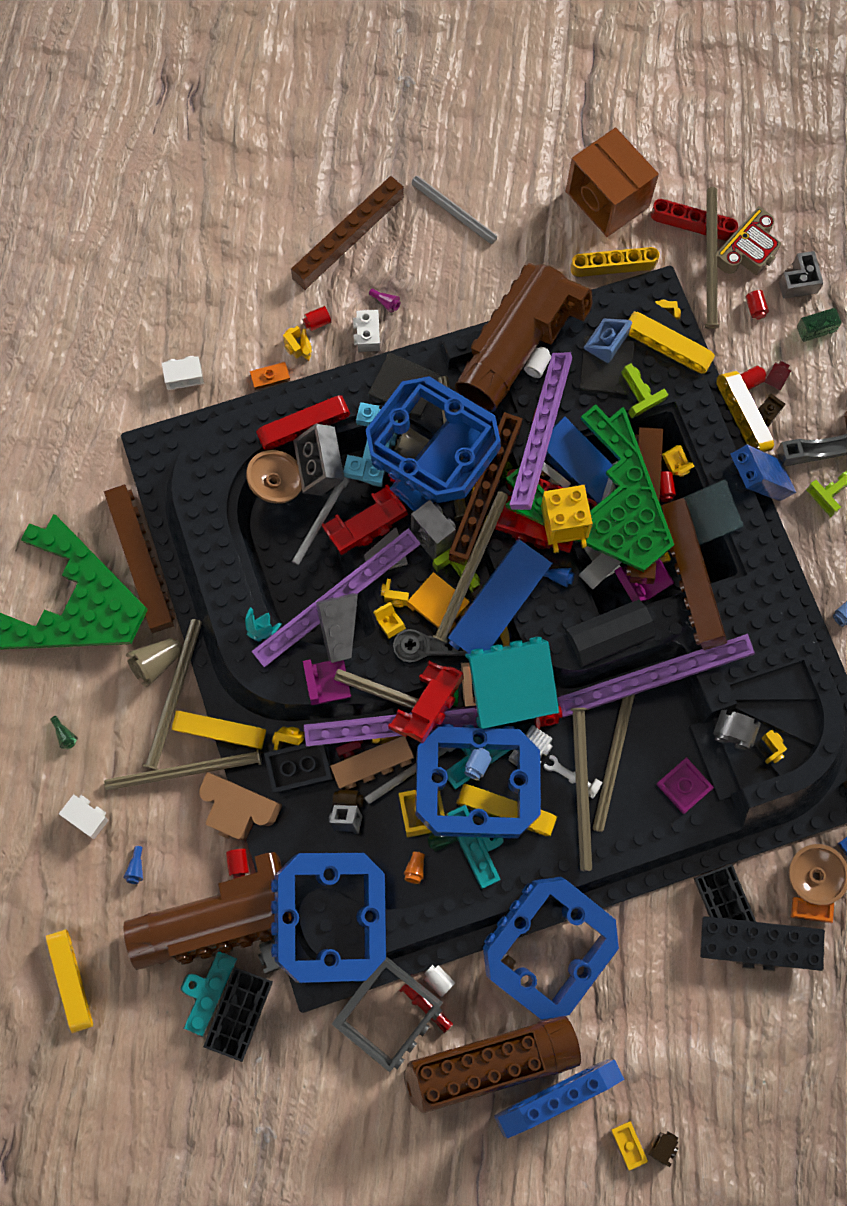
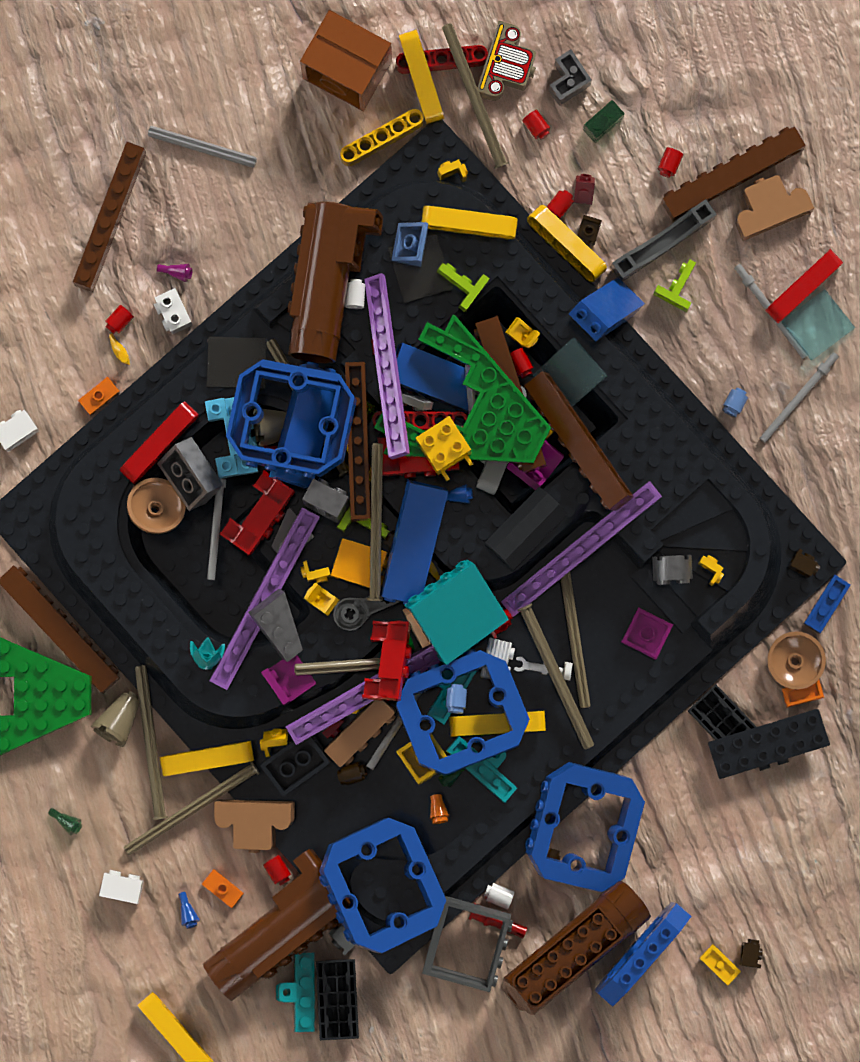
camera: 20 degrees left, 10 degrees up
yellow bracket [283,326,302,359] -> none
dark grey brick [329,805,363,834] -> none
none -> orange plate [202,869,244,908]
none -> yellow beam [399,29,445,124]

